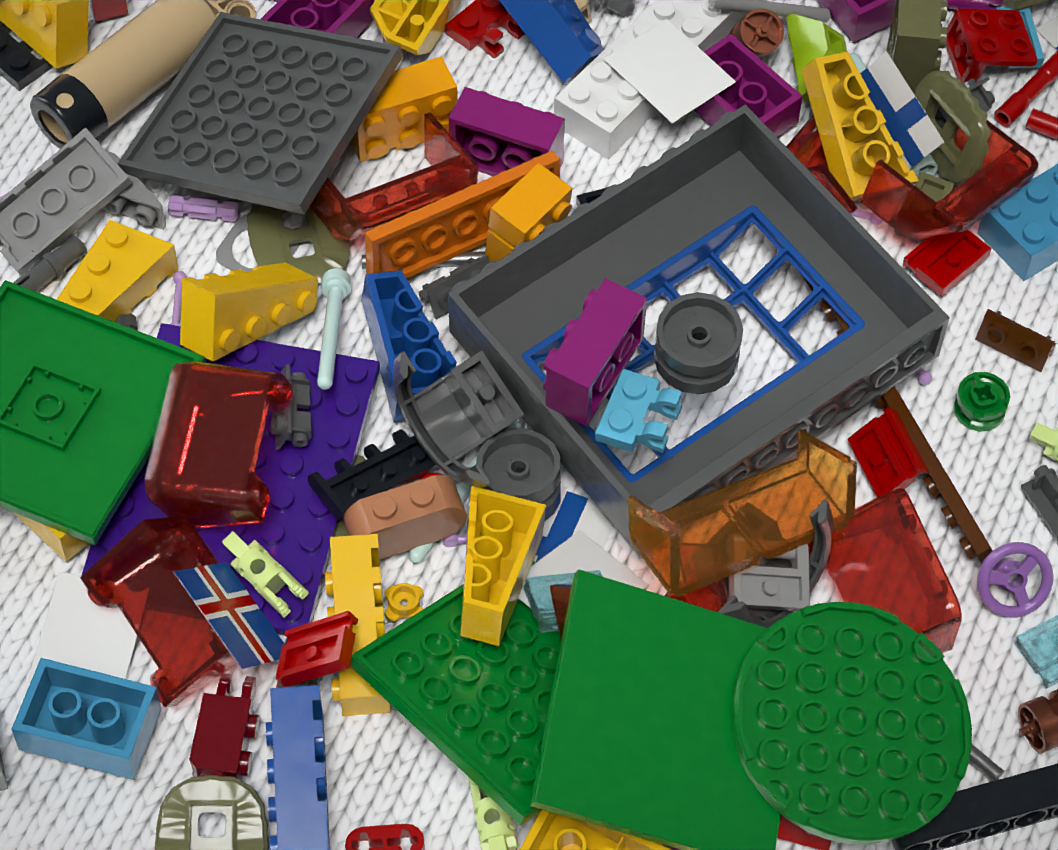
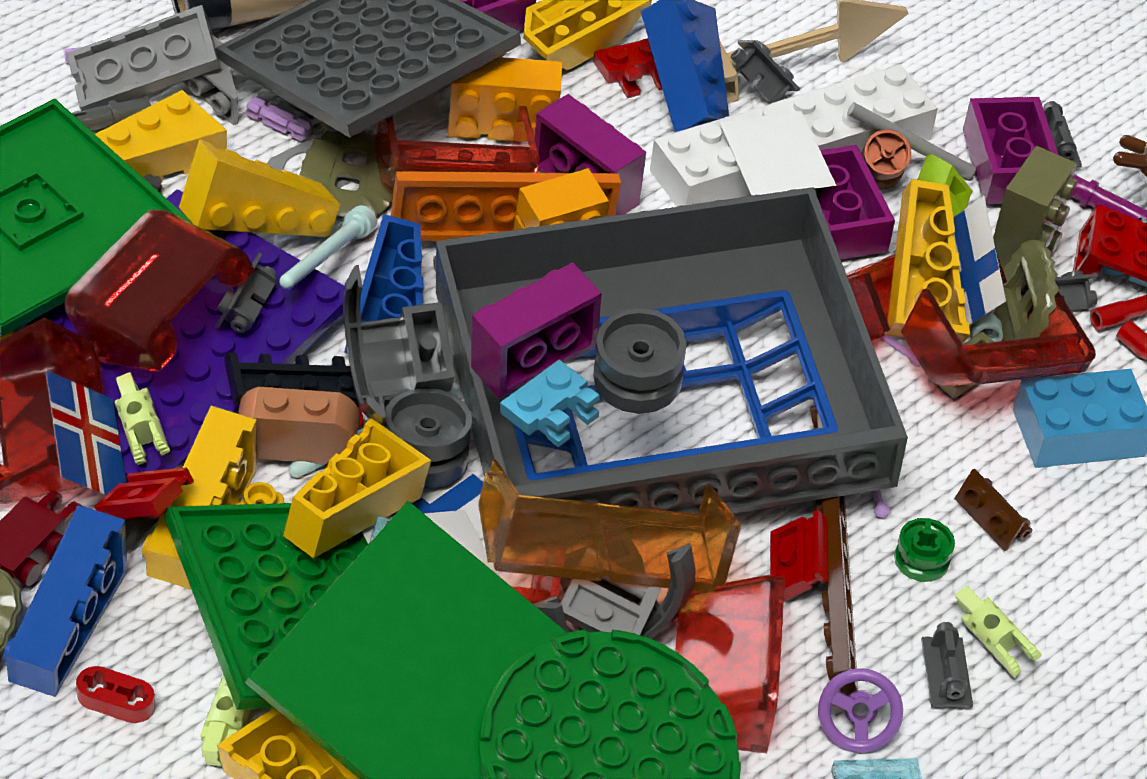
camera: 20 degrees right, 10 degrees down
red plate [902,217,992,297] -> none

